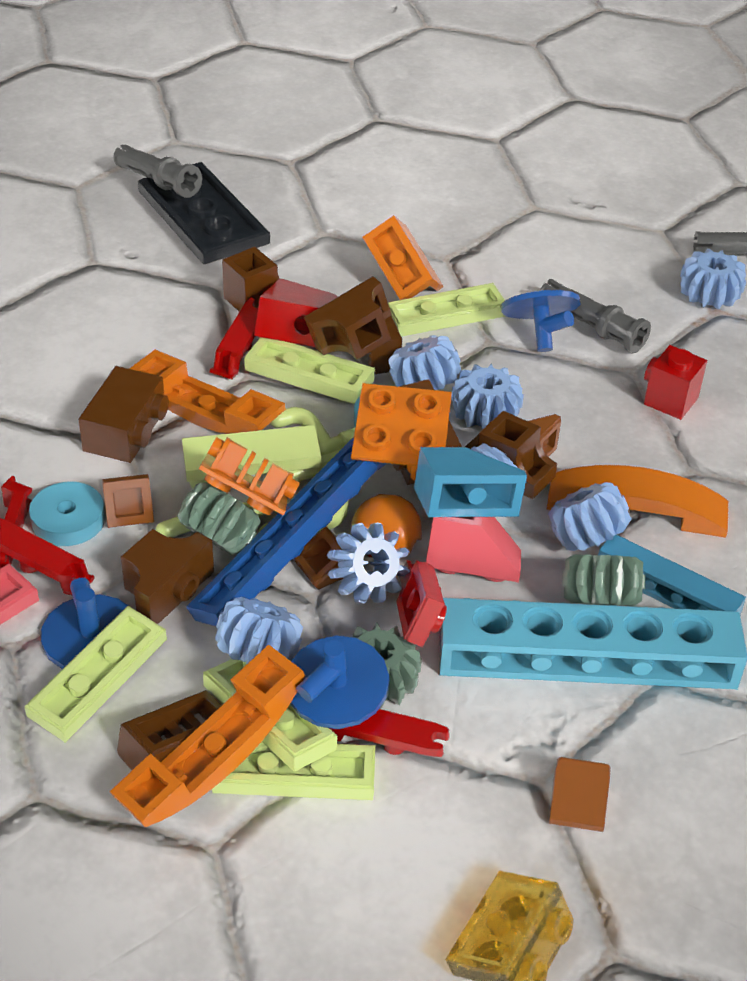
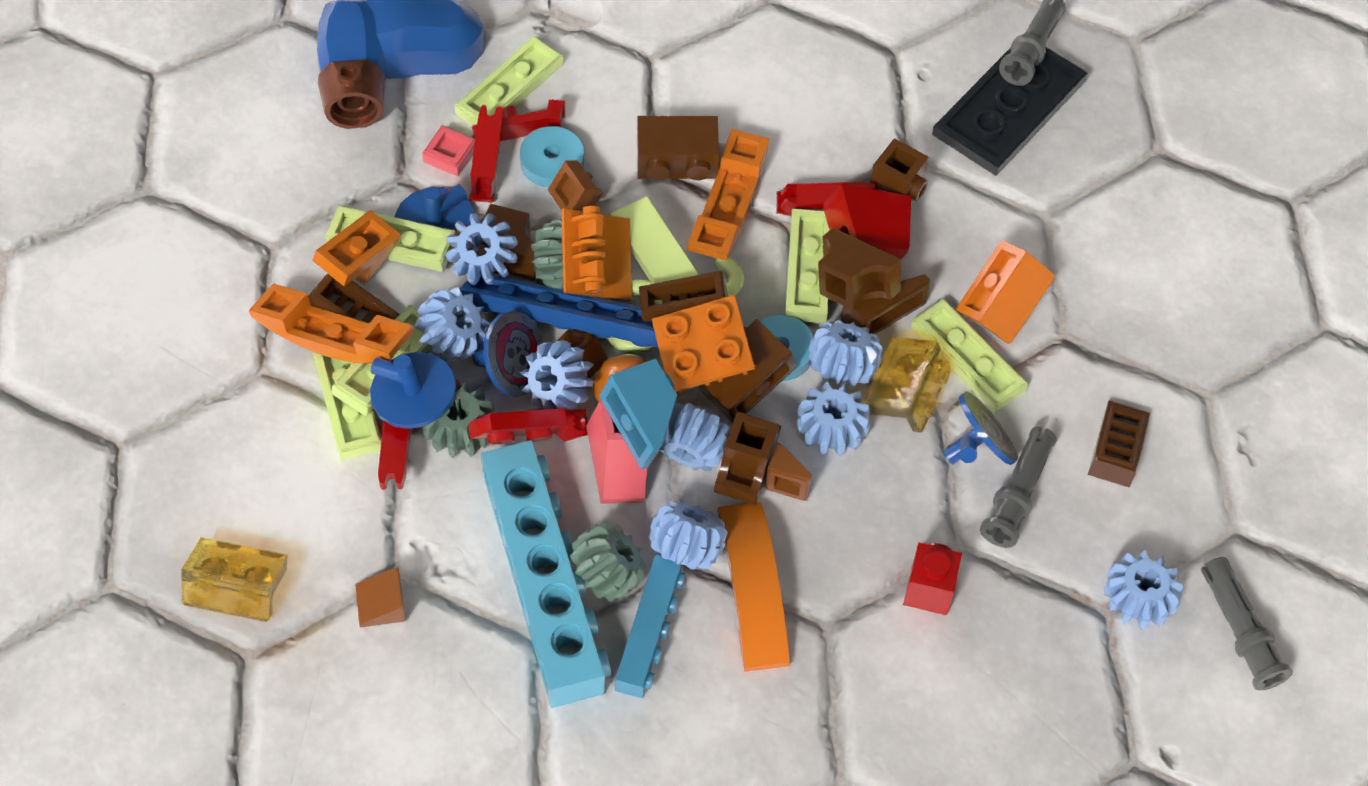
camera: 70 degrees right, 15 degrees up
none -> orange slope [312,210,401,286]
none -> light blue gear [446,213,518,285]
none -> shield [472,311,544,397]
none -> reddish brown slope [639,271,728,322]
none -> clear yellow bracket [862,337,950,433]
none -> reddish brown slope [1087,401,1150,488]

